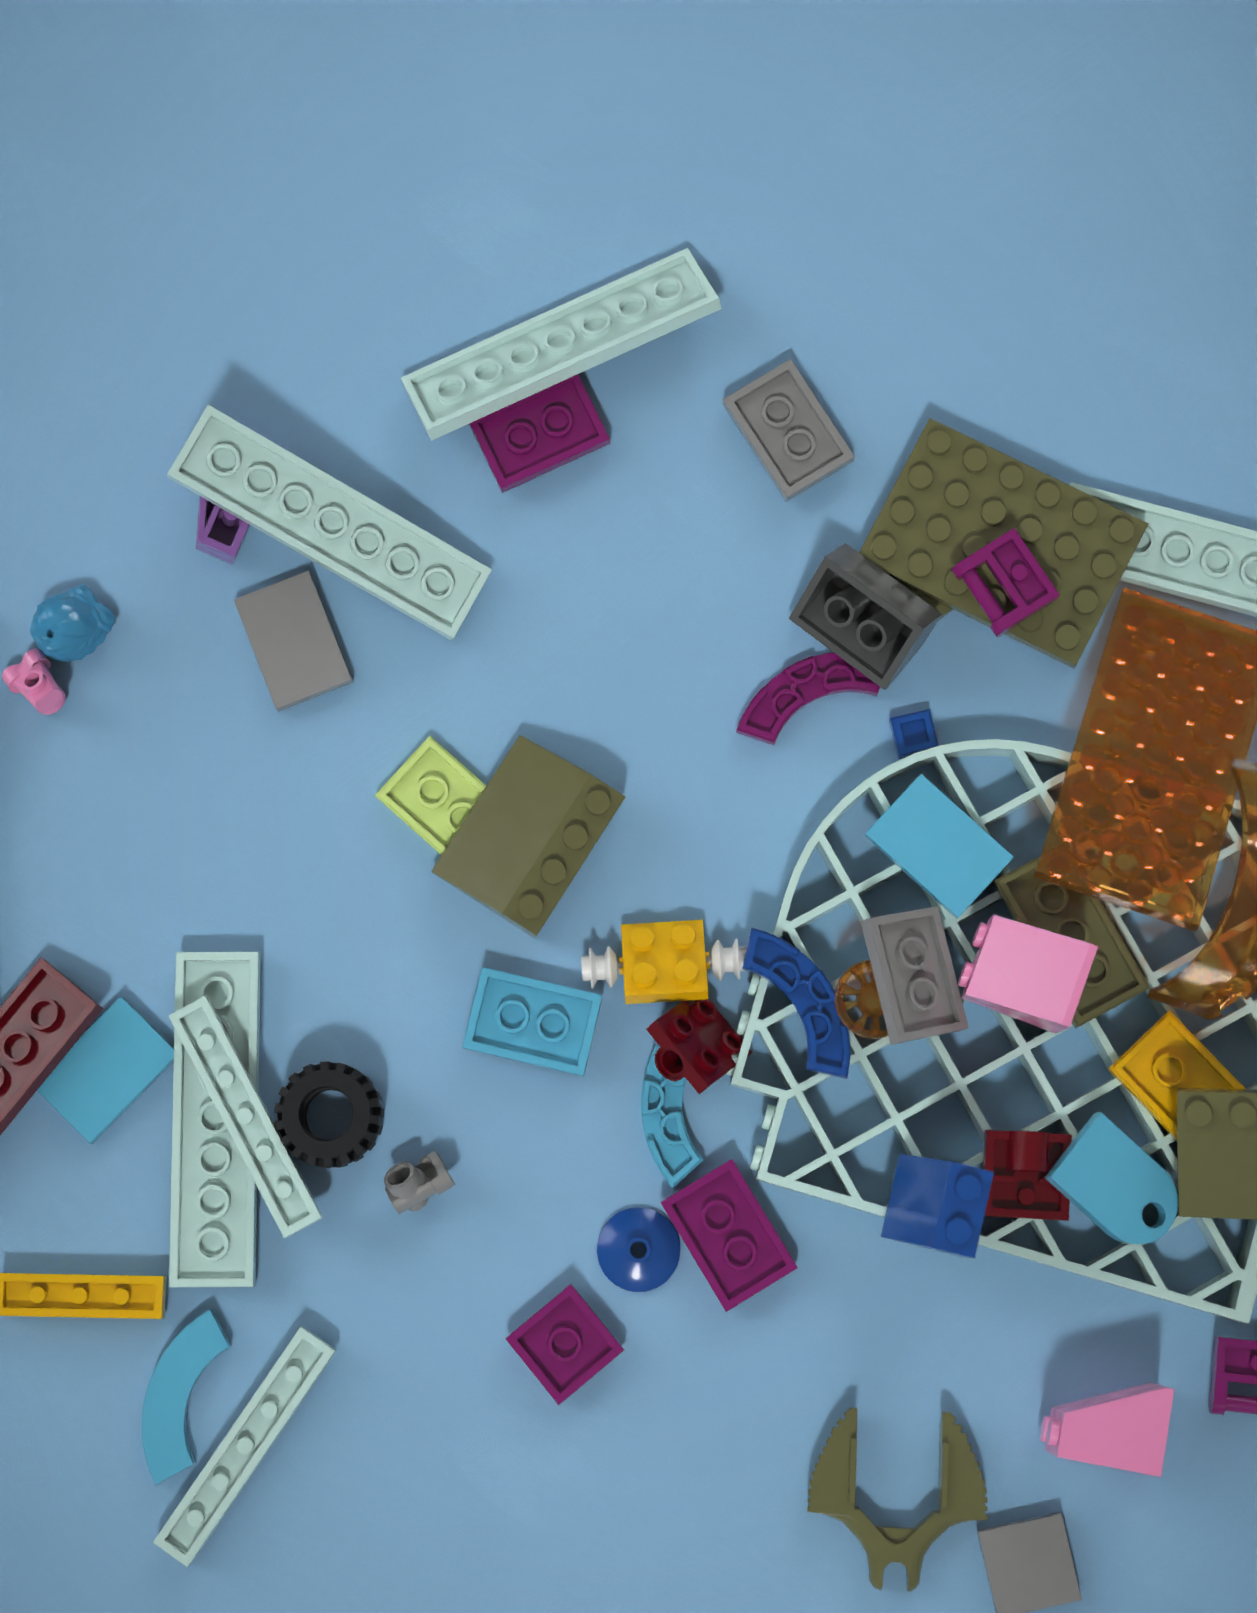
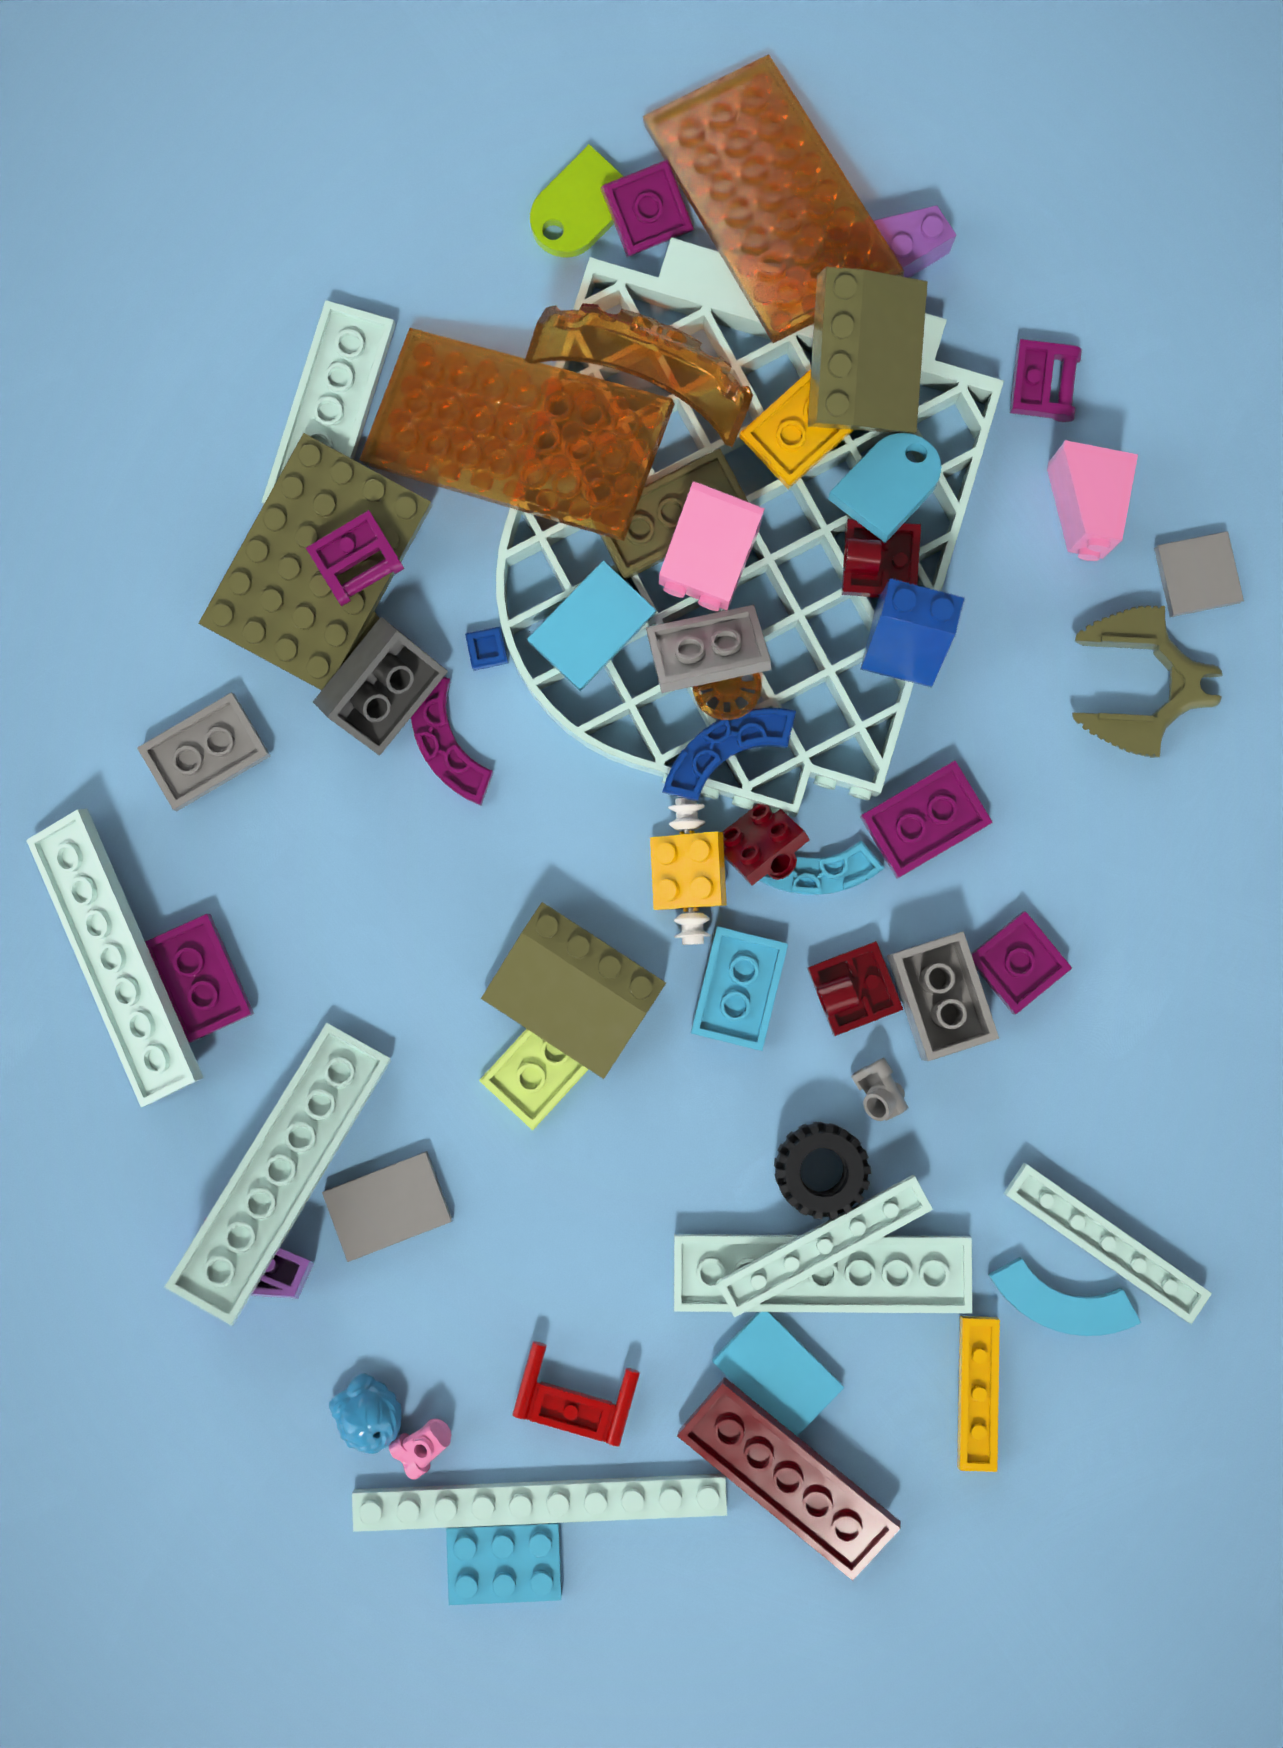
camera: 95 degrees left, 5 degrees up
blue dish [597,1208,680,1292] -> none
none -> red plate [512,1341,640,1447]
none -> dark red plate [807,941,903,1036]
none -> light grey brick [887,931,999,1061]

